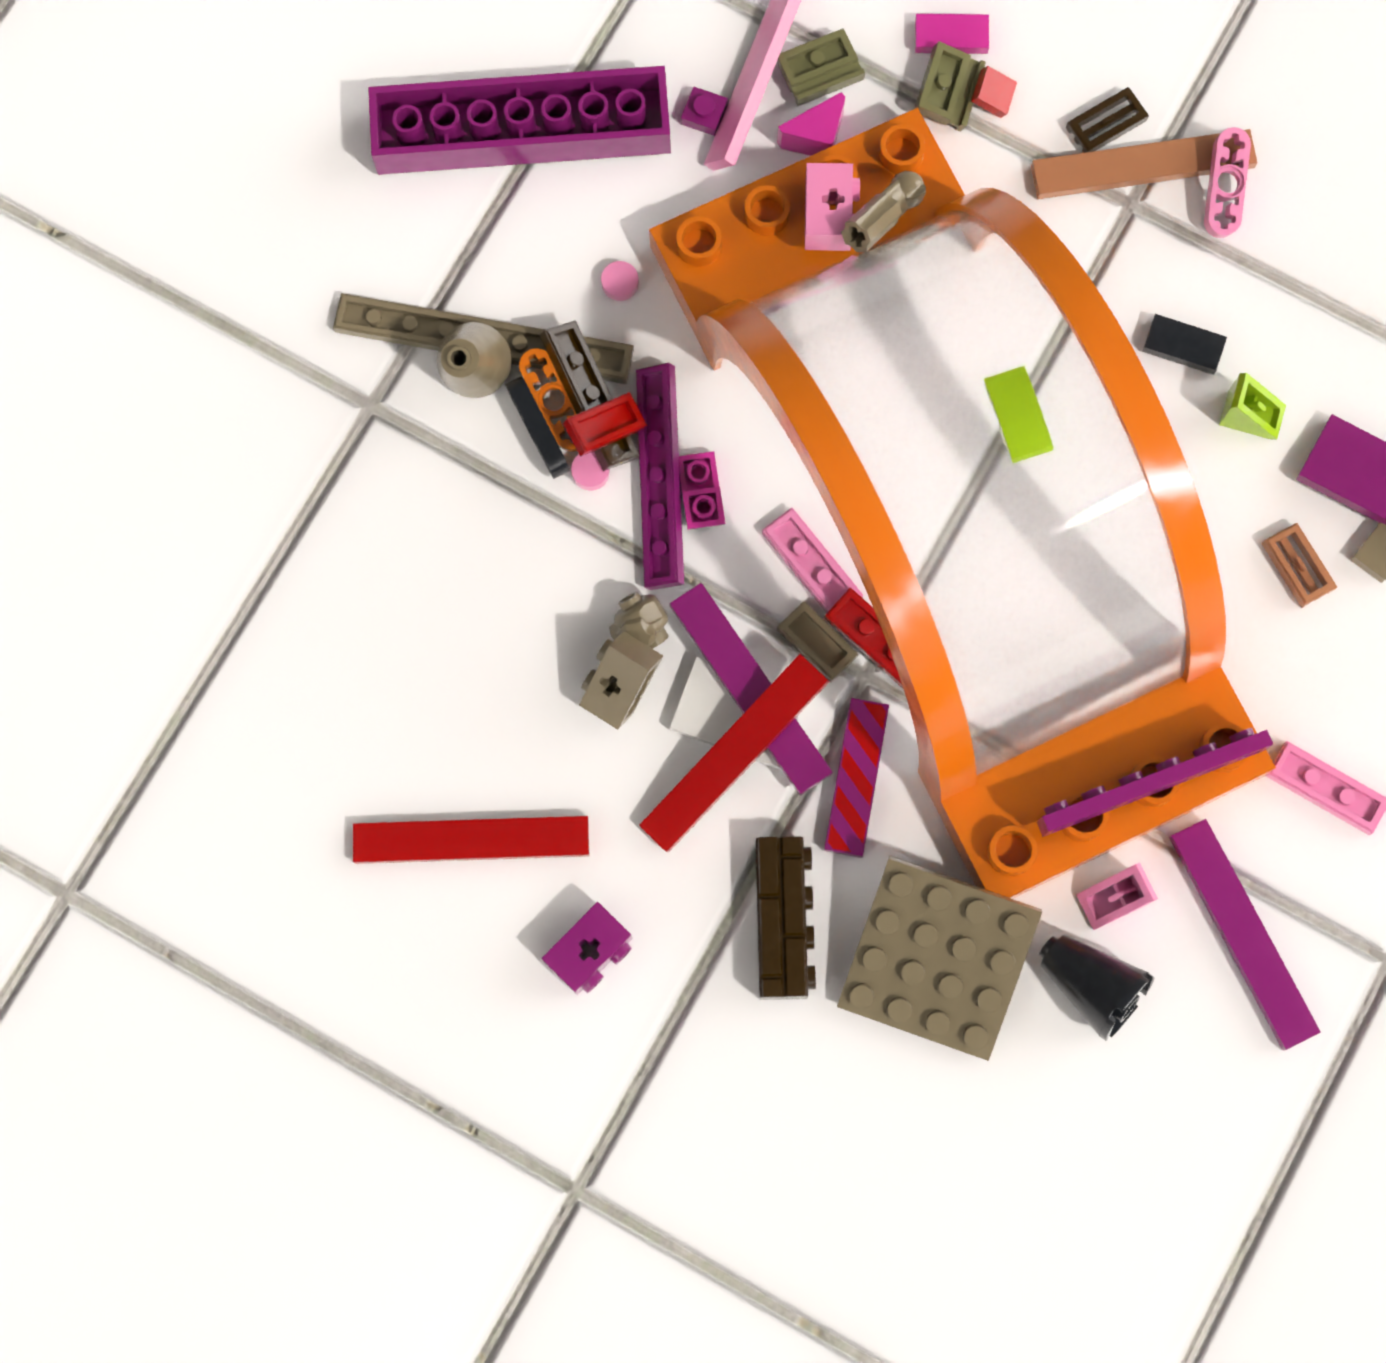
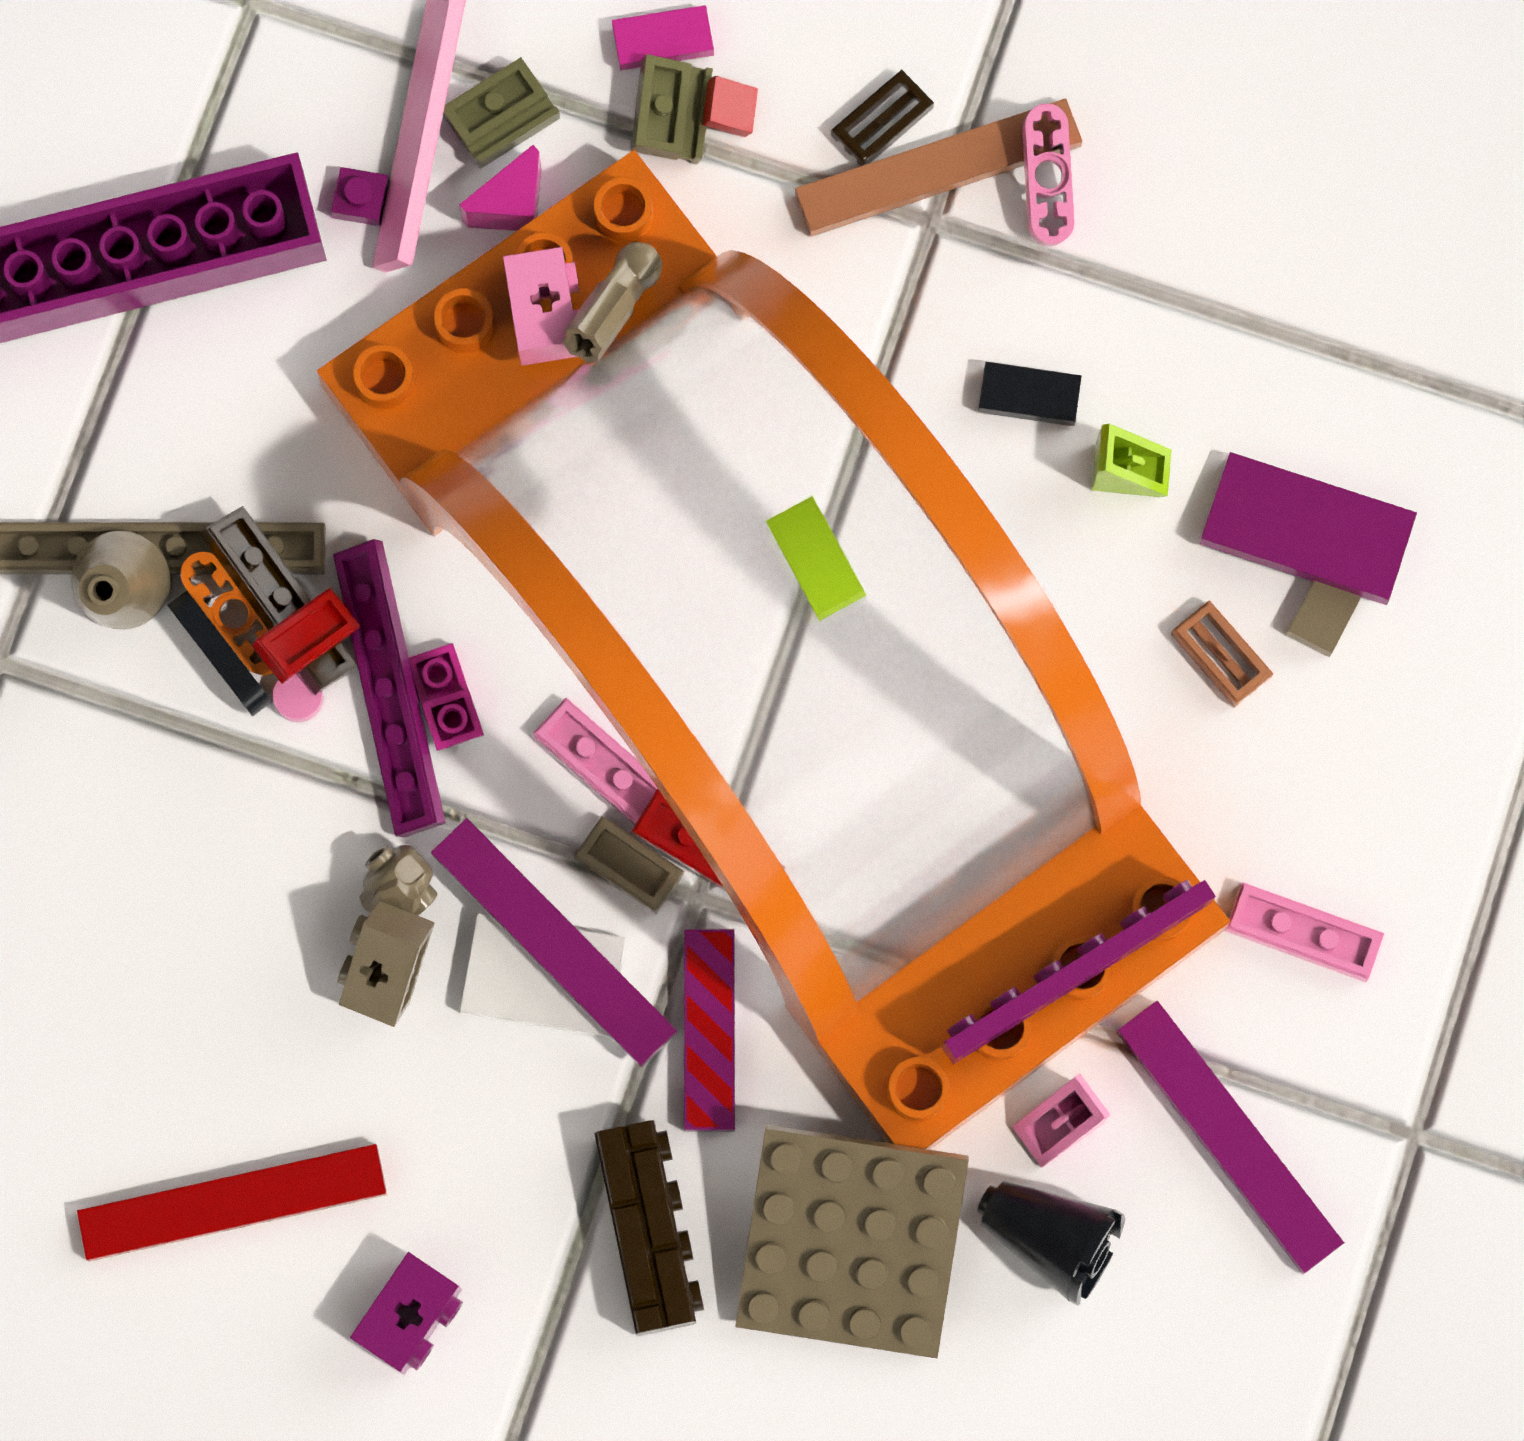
camera: 15 degrees left, 0 degrees up
bright pink tile [601,261,639,301] -> none
red tile [639,654,830,853] -> none

